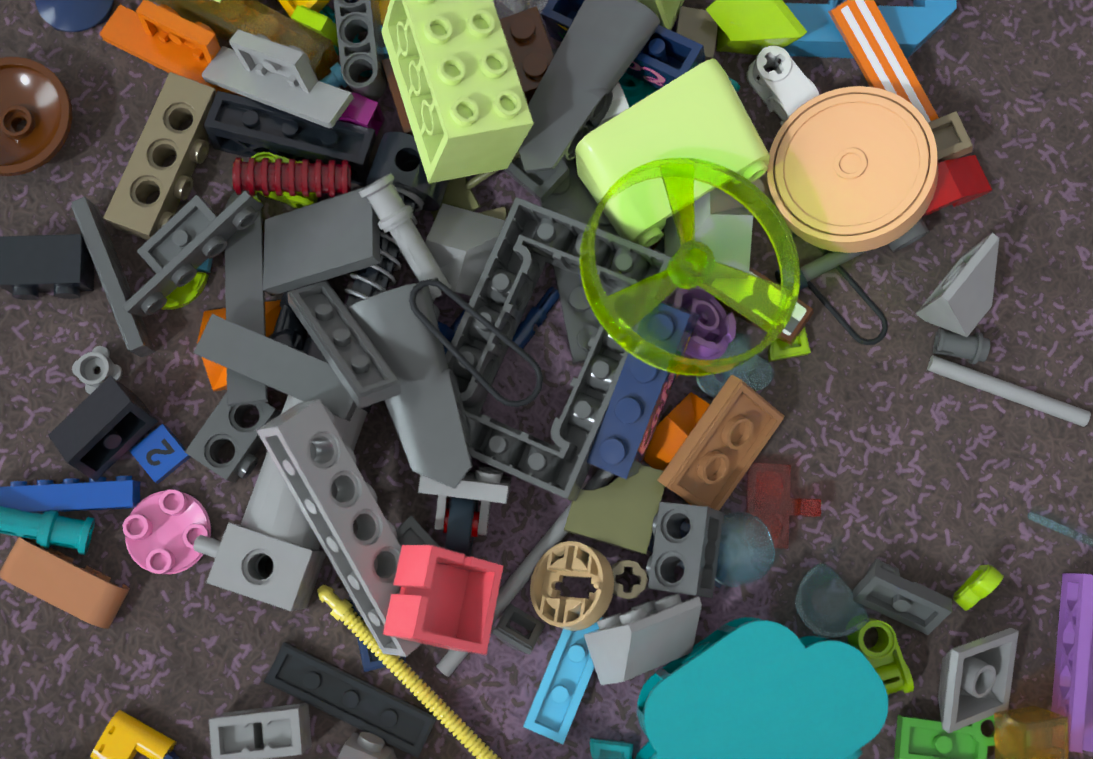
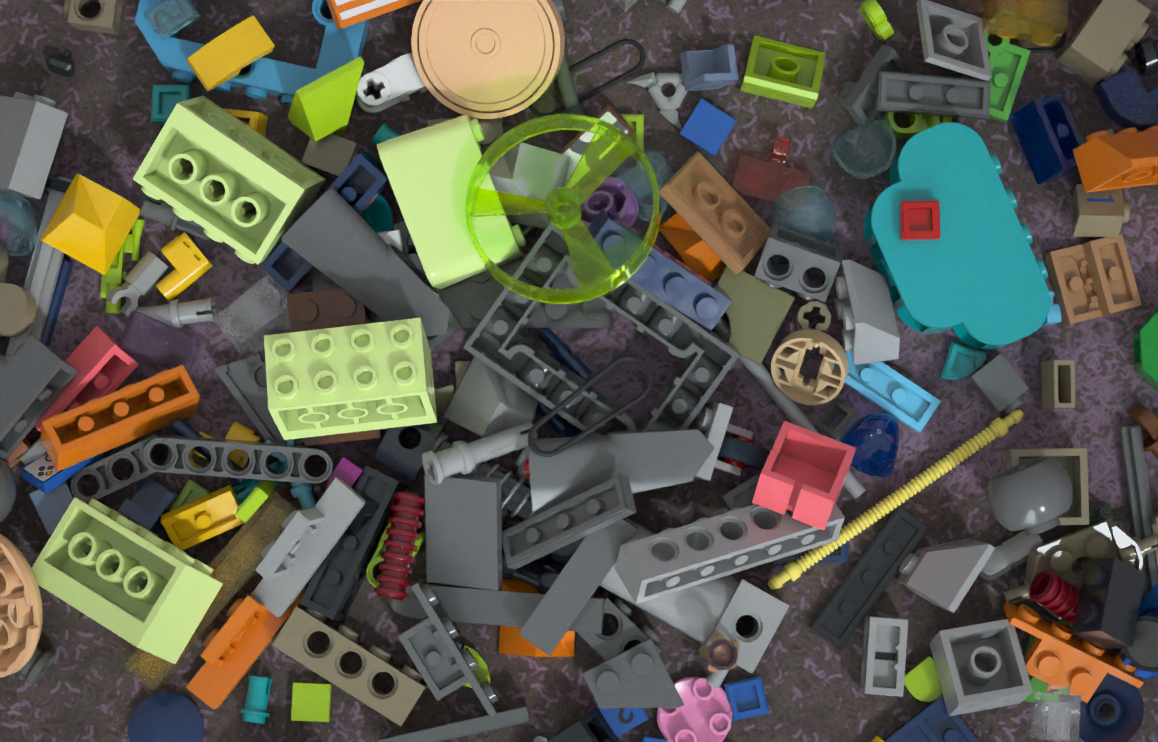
camera: 75 degrees left, 5 degrees up
none -> teal pin [240,675,273,724]
none -> lime tile [291,682,332,722]
none -> dark grey wing [582,638,684,708]
none -> light grey piece [626,72,688,130]
none -> blue piece [679,98,737,157]
none -> sand blue panel [680,44,739,91]
none -> piece [699,631,739,672]
none -> blue tile [724,676,769,722]
none -> lime slope [740,35,826,108]
none -> clear blue helmet [842,413,899,477]
none -> dark grey tile [875,71,991,120]
none -> red tile [899,200,940,241]

